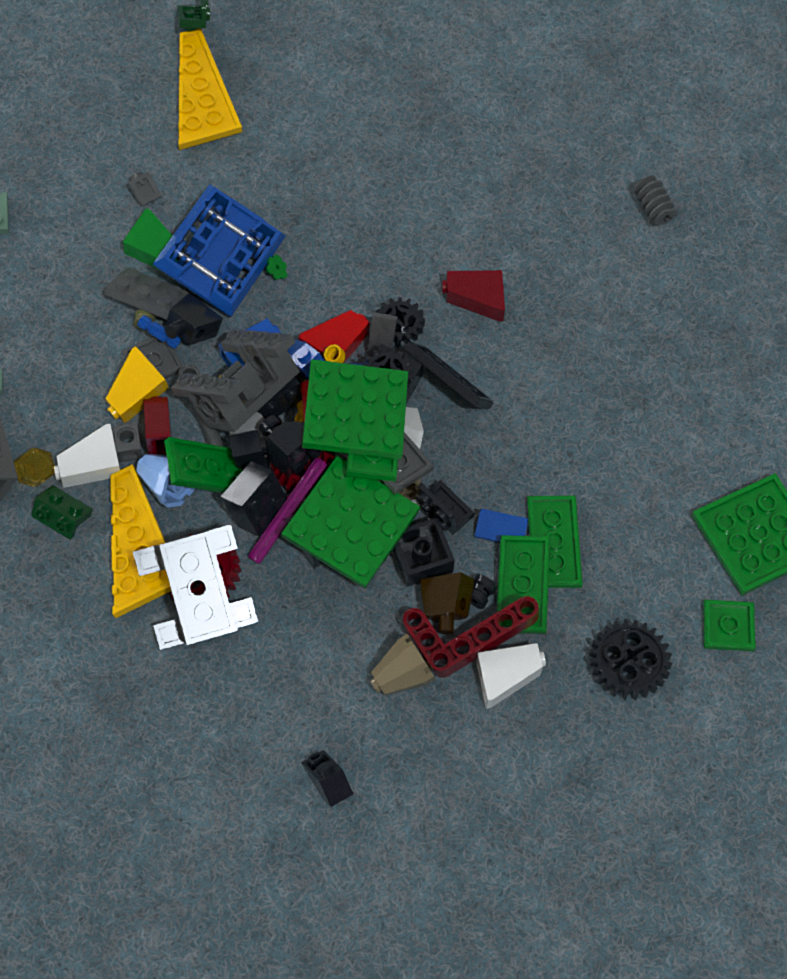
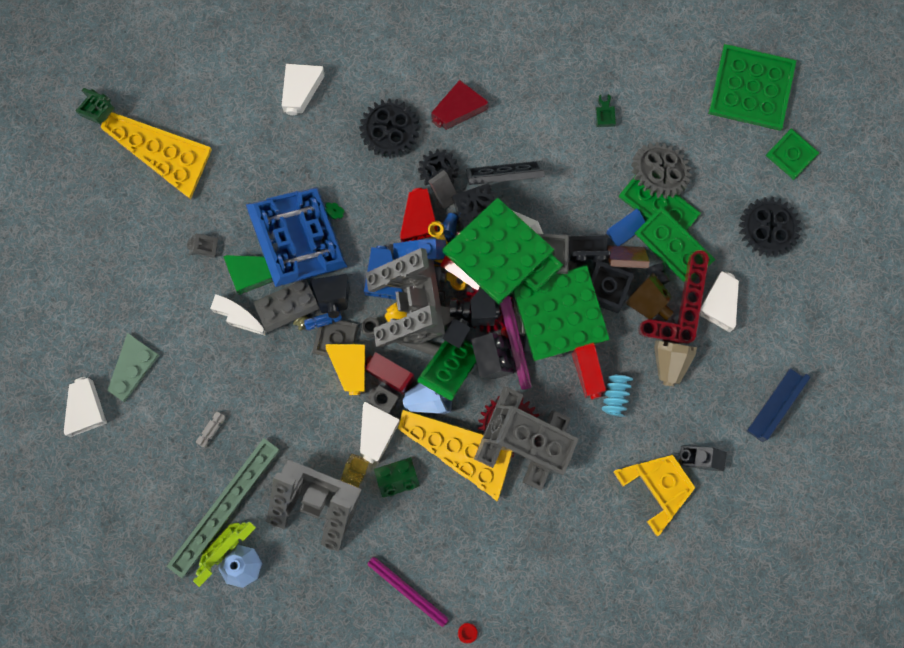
camera: 45 degrees left, 15 degrees up
none -> white slope [210,294,266,336]
none -> white slope [282,64,325,115]
none -> black gear [359,98,420,159]
none -> red slope [572,343,606,400]
none -> dark green plate [595,94,616,127]
none -> medium azure piece [602,374,633,417]
none -> reddish brown tile [607,245,650,268]
none -> yellow wing [613,455,695,537]
none -> dark grey gear [631,142,692,199]
none -> dark blue fence [746,368,811,442]

